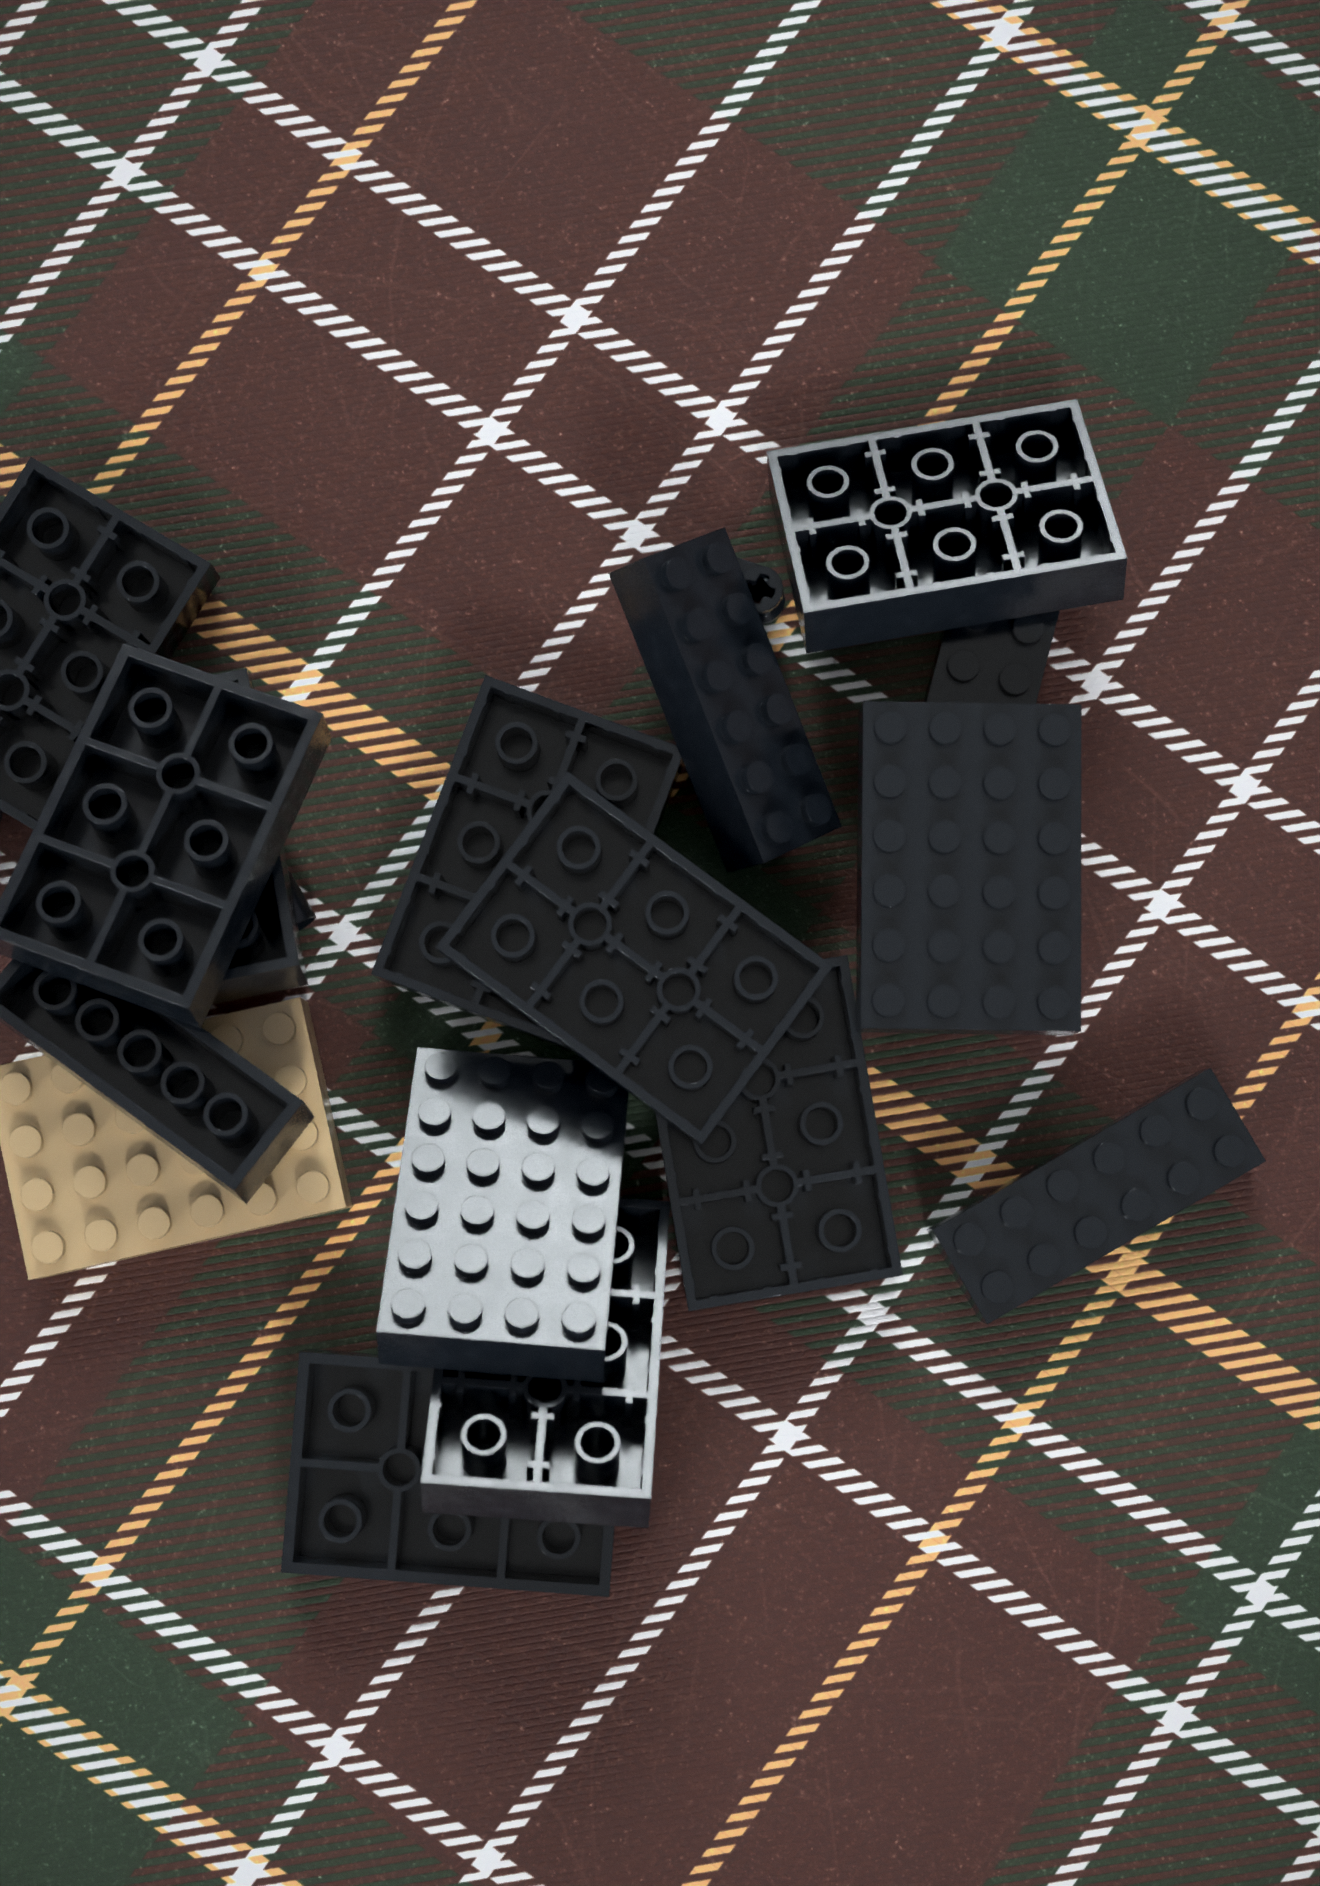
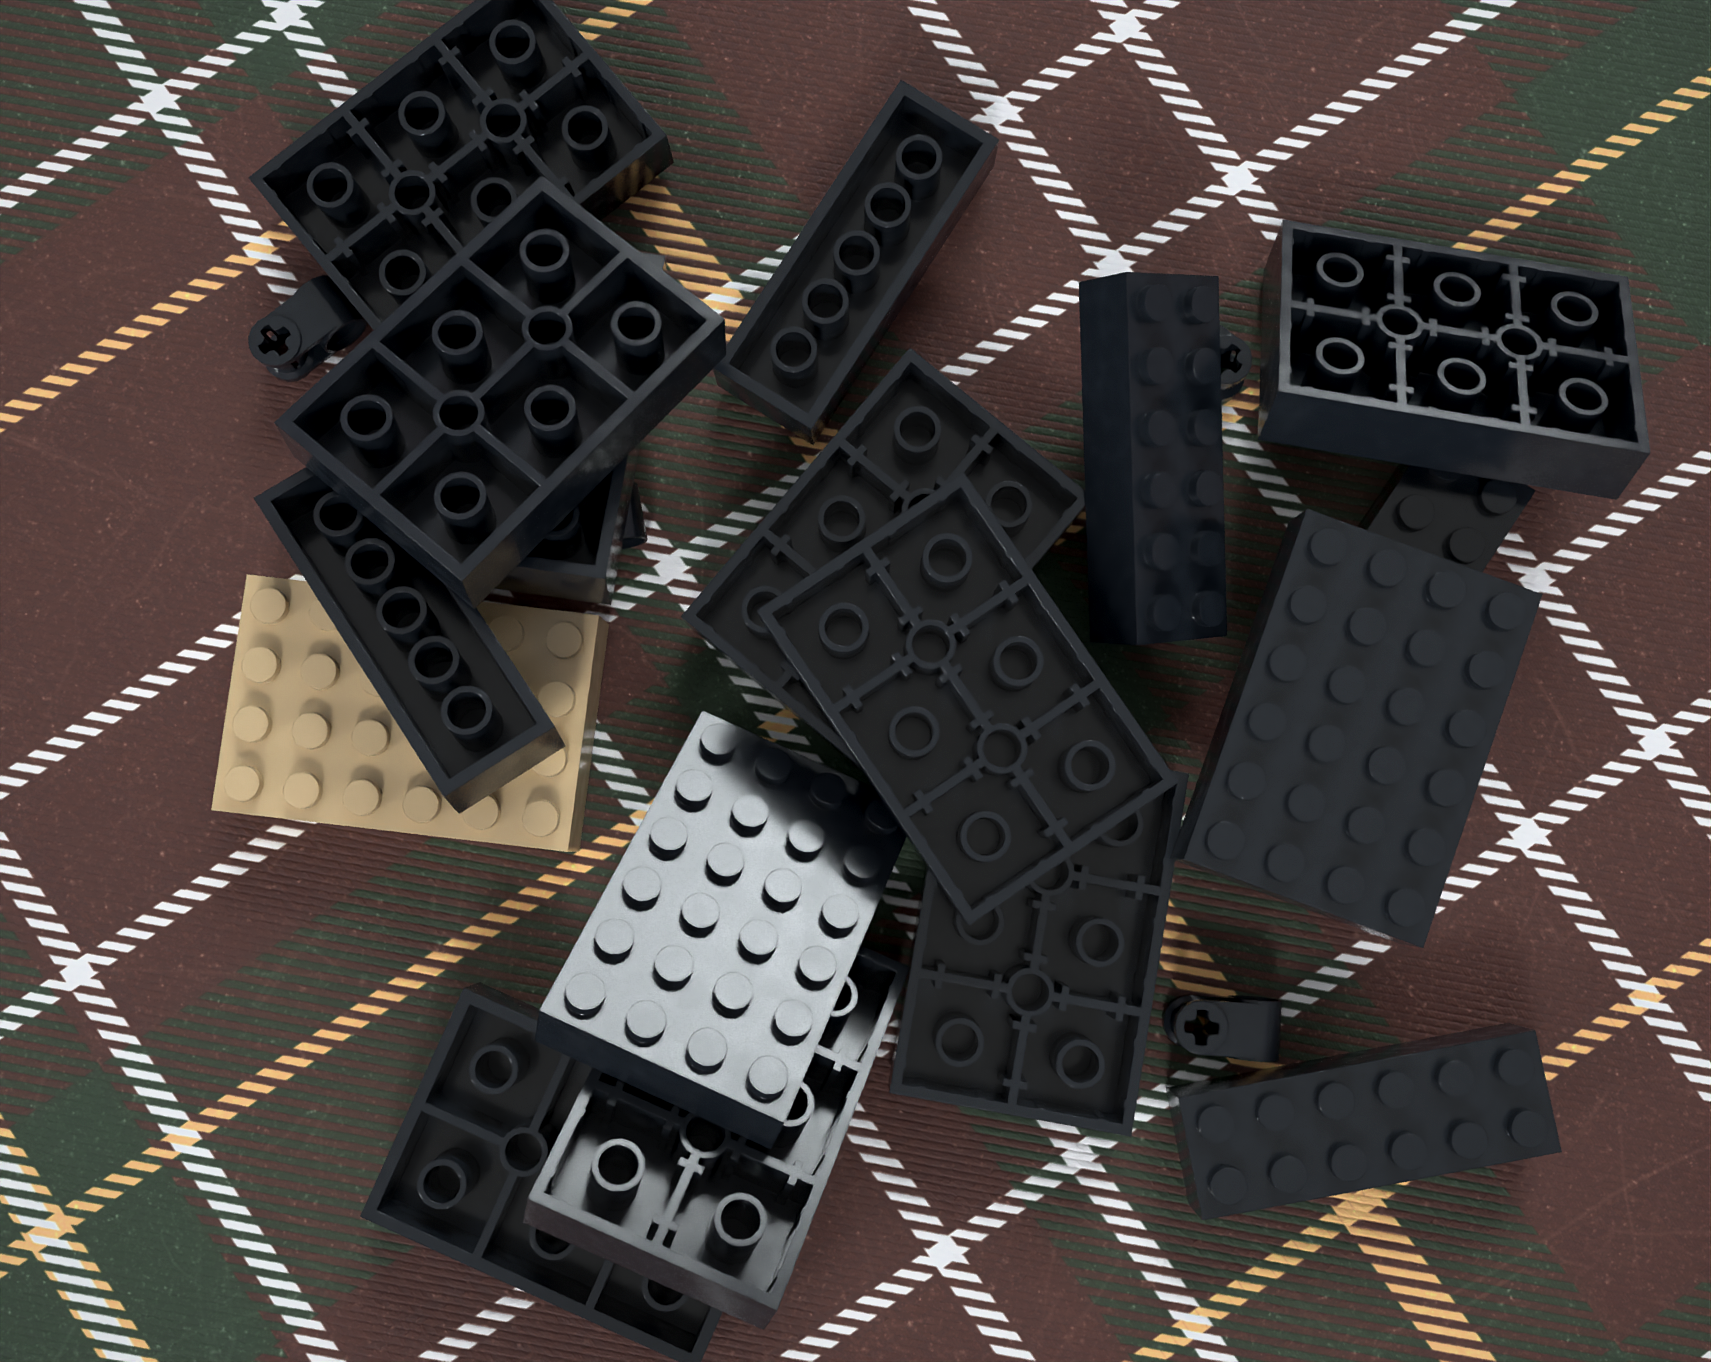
camera: 20 degrees right, 0 degrees up
none -> black brick [713,80,999,445]
none -> black piece [1162,994,1282,1062]

